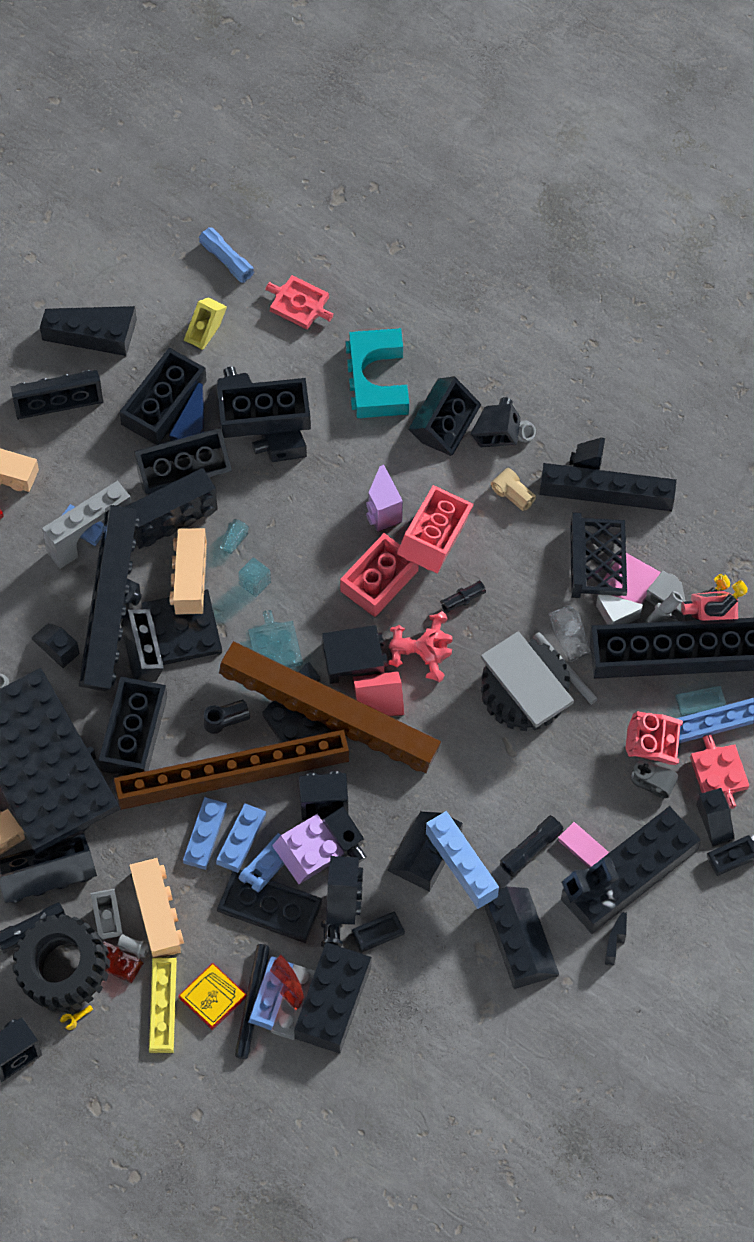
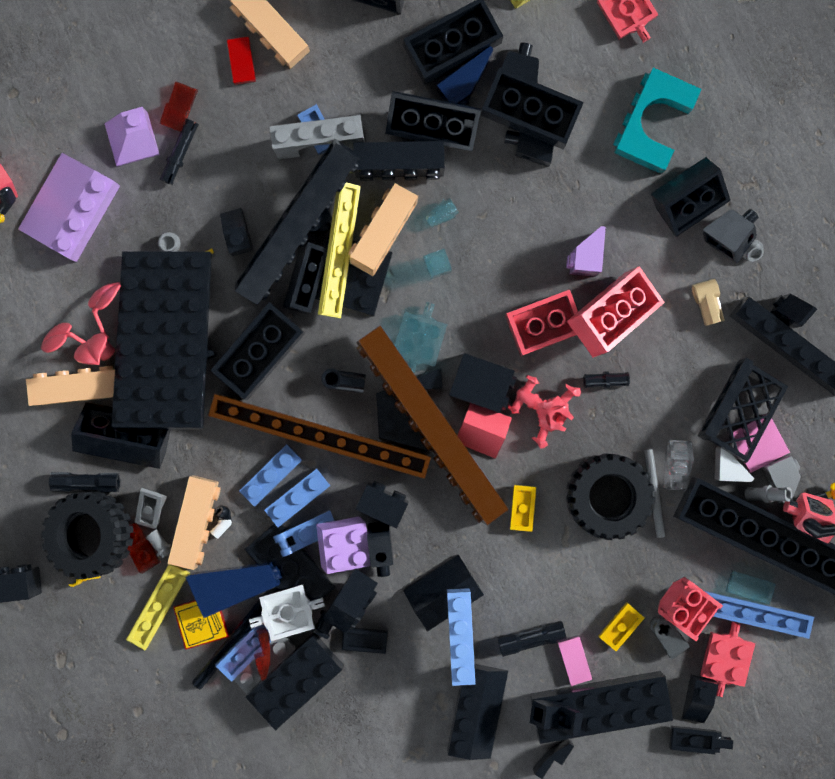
camera: 30 degrees right, 25 degrees up
light grey tile [481,631,574,728] -> none
none -> dark blue slope [186,562,282,618]
none -> arm [210,505,232,539]
none -> white plate [249,585,325,641]
none -> light yellow tile [318,182,361,318]
none -> yellow plate [510,485,536,532]
none -> yellow plate [598,602,645,652]

